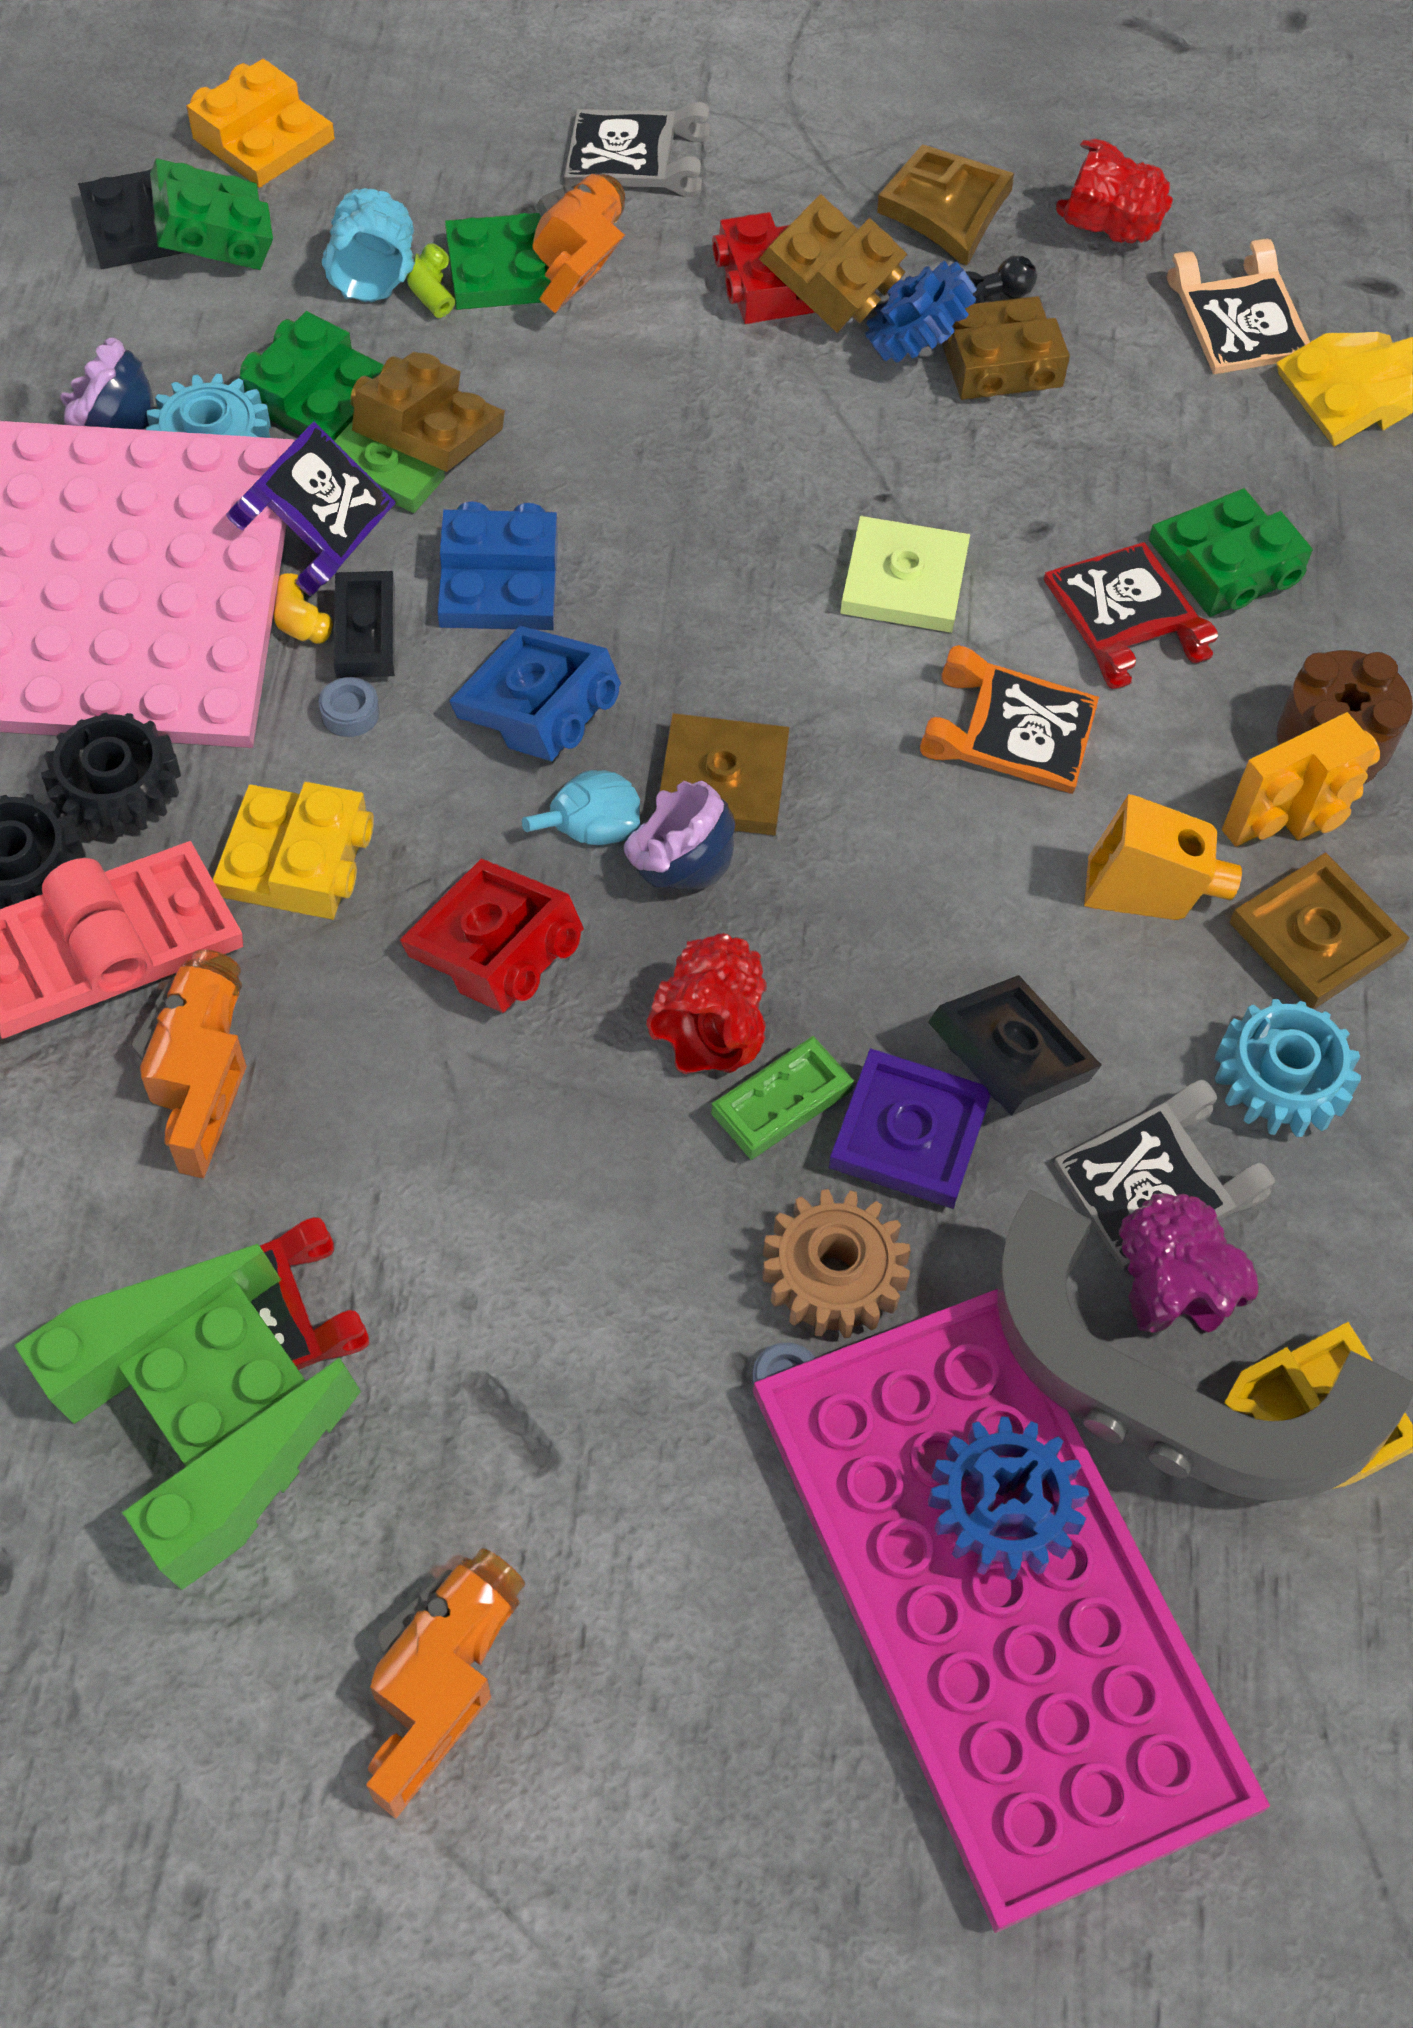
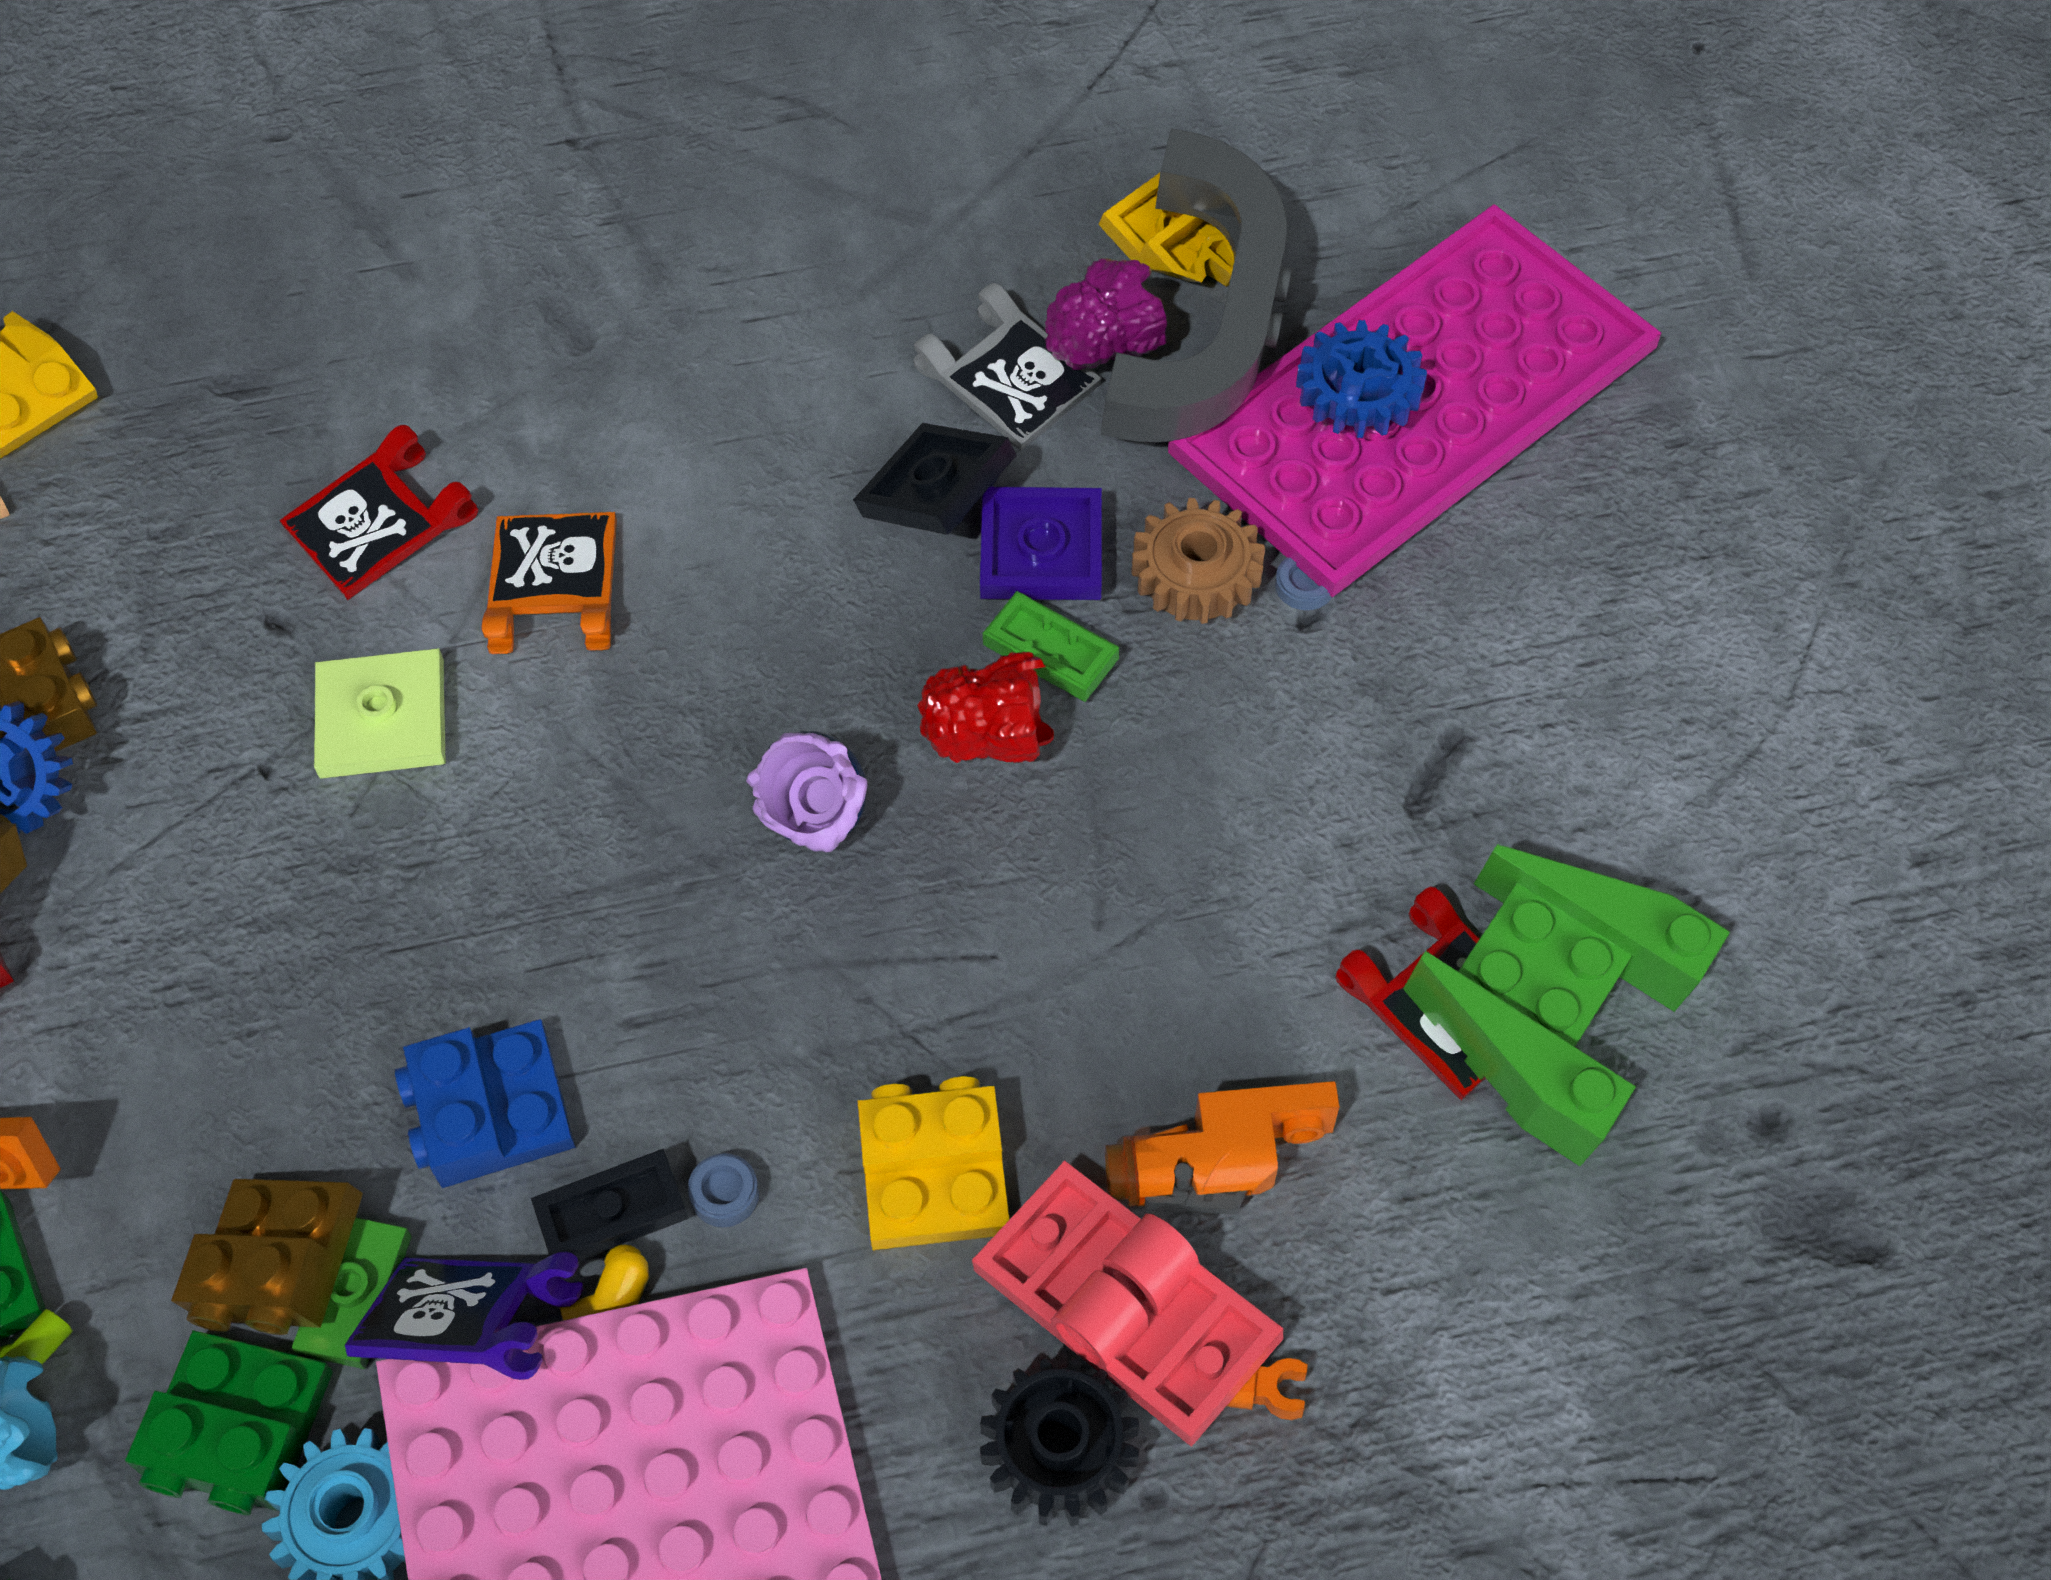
camera: 105 degrees left, 0 degrees up
black gear [41,712,181,837] -> none
orange plate [366,1548,526,1819] -> none
red plate [400,858,584,1013] -> none
blue plate [449,626,621,761] -> none
medium azure piece [522,770,640,845] -> none
pearl gold plate [660,713,790,836] -> none
light orange torso [1084,794,1242,920] -> none
green plate [1148,488,1313,617] -> none
medium azure gear [1215,999,1361,1137] -> none
light orange plate [1222,712,1380,847] -> none
pearl gold plate [1229,852,1410,1009] -> none
reddish brown brick [1276,650,1413,784] -> none

